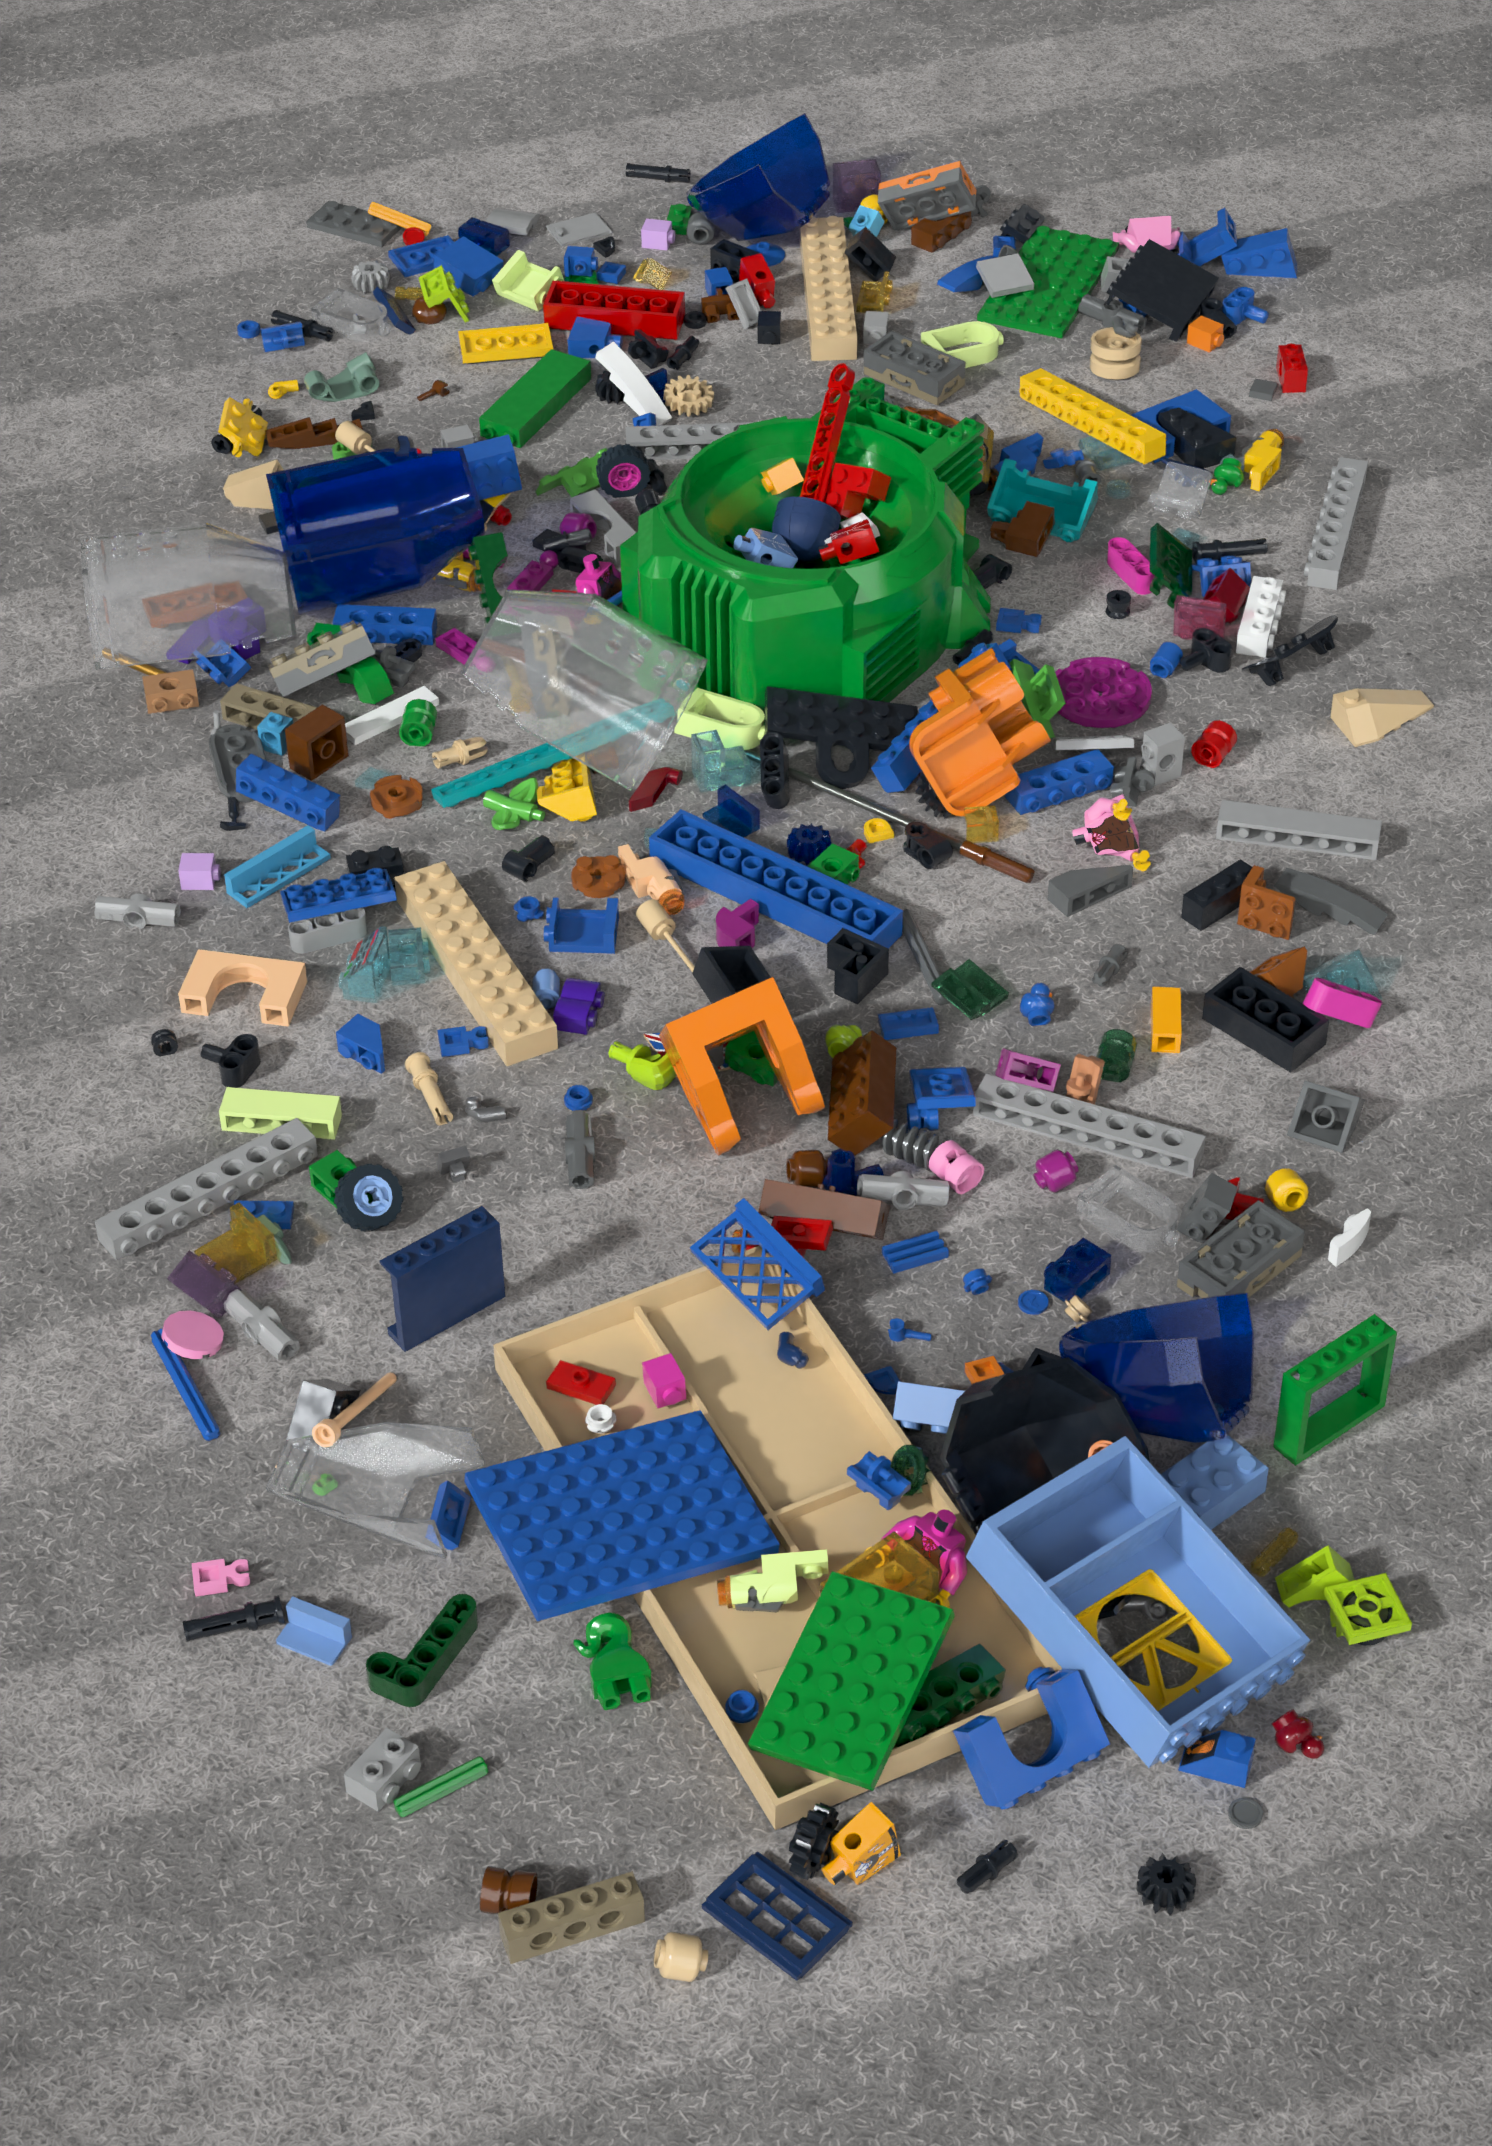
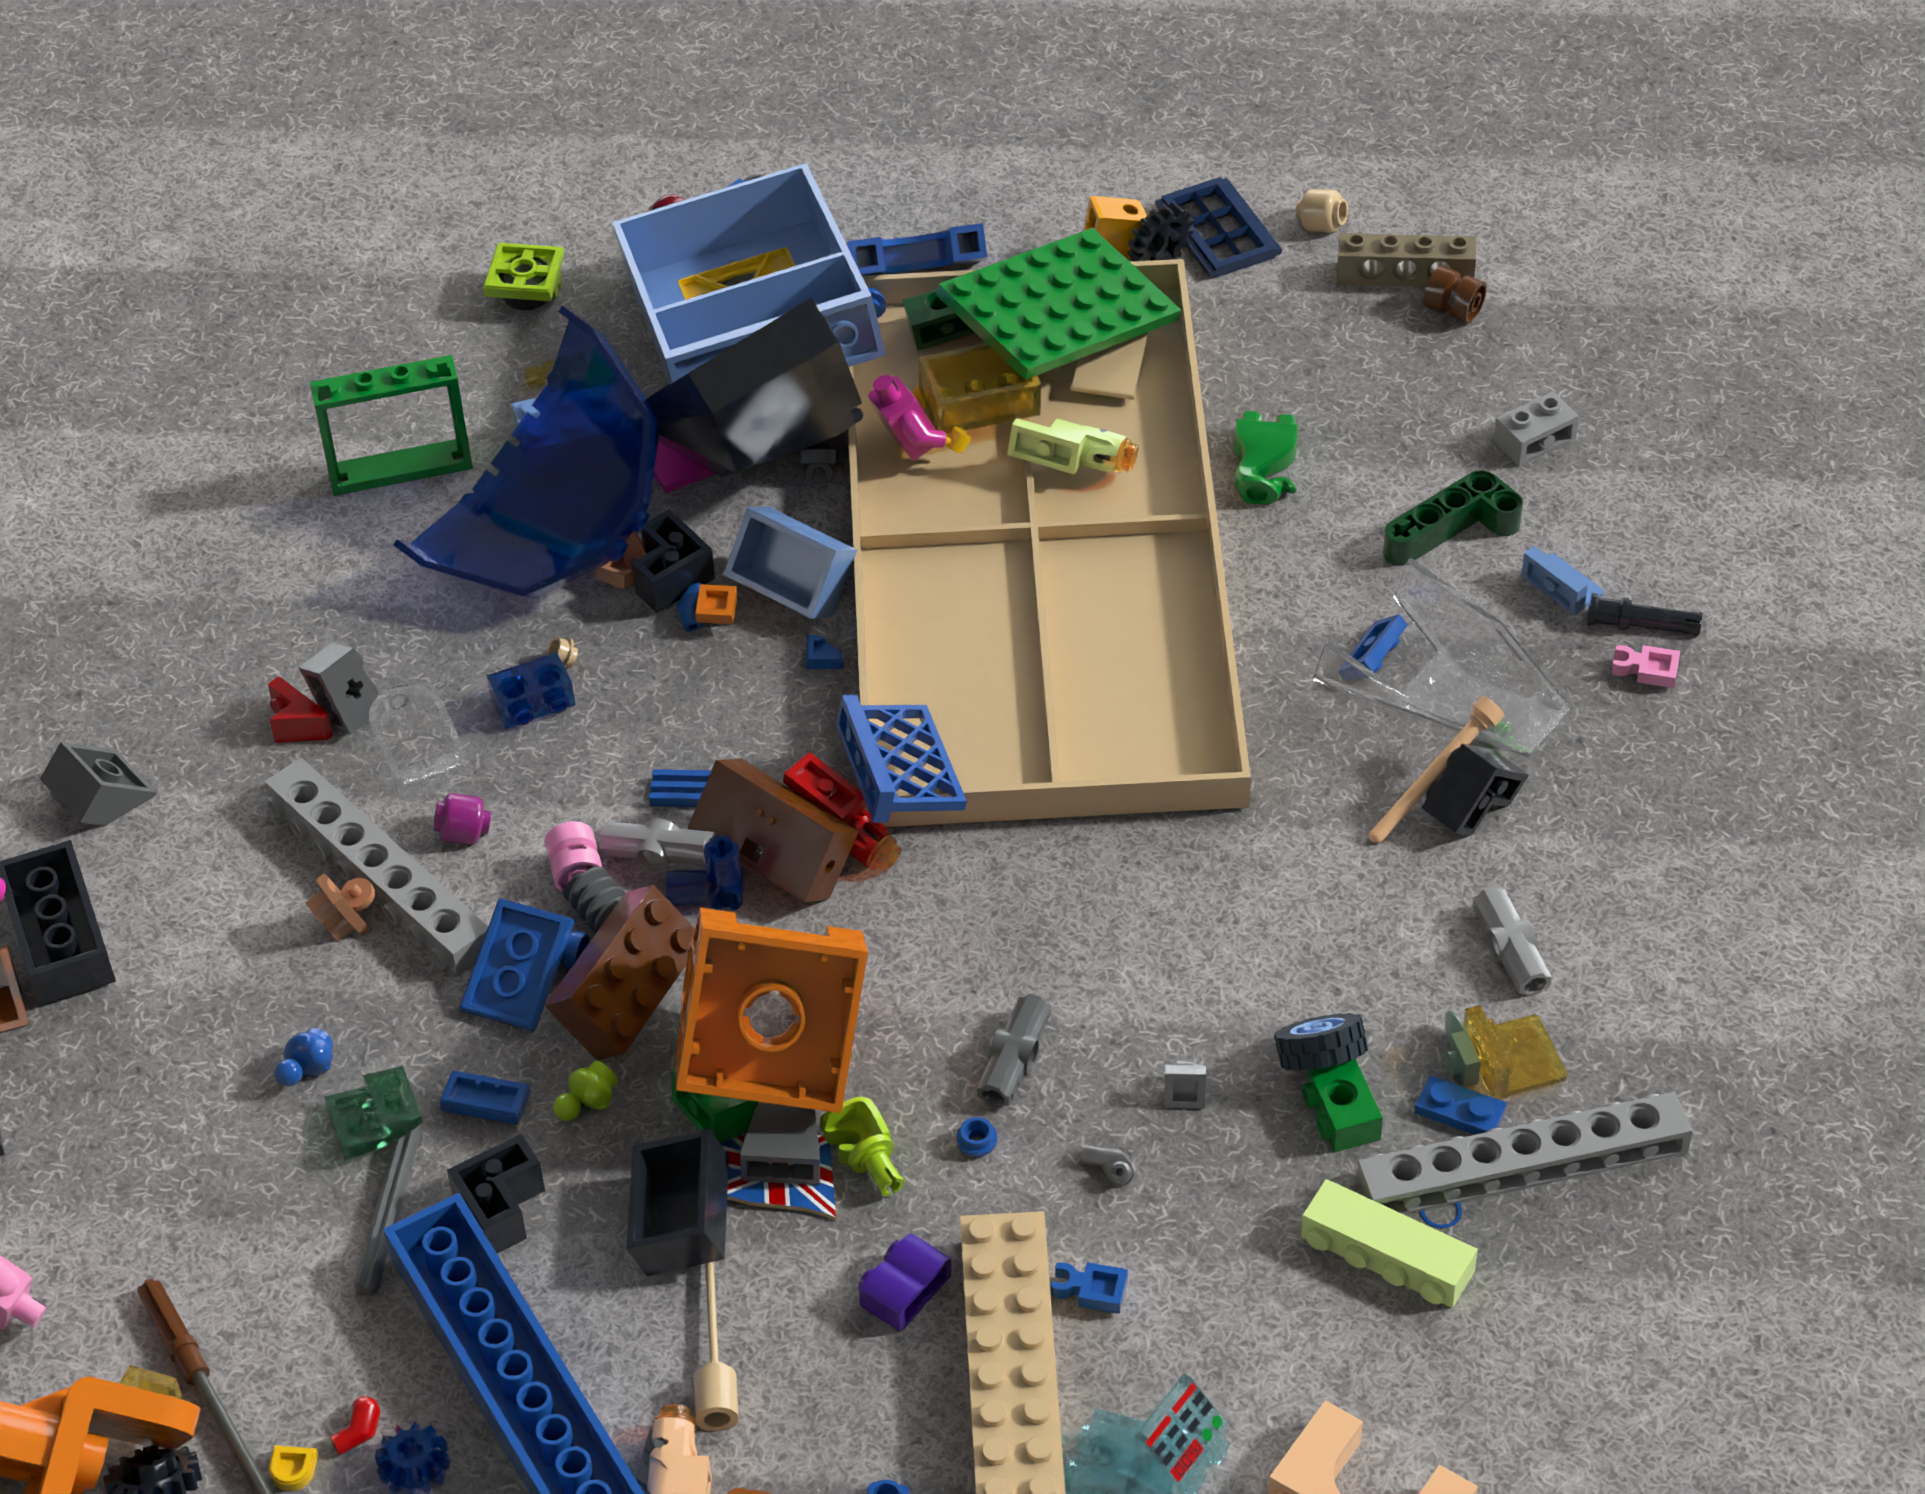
camera: 155 degrees left, 5 degrees up
black bush [151,1029,178,1057] -> none
blue axle [151,1328,220,1441] -> none
bright pink tile [161,1310,224,1359] -> none
clear purple brick [167,1250,243,1318] -> none
black beam [200,1034,261,1088] -> none
blue slope [336,1014,385,1074] -> none
dark blue panel [380,1206,506,1352] -> none
green axle [393,1756,488,1817] -> none
tan pin [405,1052,453,1126] -> none
blue plate [464,1410,780,1621] -> none
medium blue brick [532,969,560,1009] -> none
blue panel [544,897,619,954] -> none
red plate [546,1360,616,1405] -> none
white plate [585,1404,616,1433] -> none
dark pink brick [642,1353,686,1409] -> none
magenta brick [716,899,759,948] -> none
blue plate [725,1690,759,1723] -> none
dark blue arm [777,1332,809,1369] -> none
reddish brown head [786,1150,831,1188] -> none
green brick [807,843,860,885] -> none
blue hips [847,1451,911,1510] -> none
blue hand [888,1318,931,1342] -> none
clear green gear [891,1445,931,1497] -> none
black piece [903,822,953,869] -> none
black axle [957,1840,1018,1894] -> none
blue plate [963,1269,992,1295] -> none
magenta torso [995,1048,1061,1092] -> none
blue piece [1018,1290,1049,1315] -> none
dark grey slope [1047,865,1133,917] -> none
dark grey axle [1092,944,1128,987] -> none
clear green wheel [1096,1029,1137,1082] -> none
black gear [1136,1853,1196,1916] -> none
light orange brick [1151,987,1182,1053] -> none
dark grey piece [1177,1200,1305,1318] -> none
yellow head [1265,1168,1309,1212] -> none
lime arch [1275,1545,1355,1608] -> none
white slope [1328,1208,1371,1267] -> none

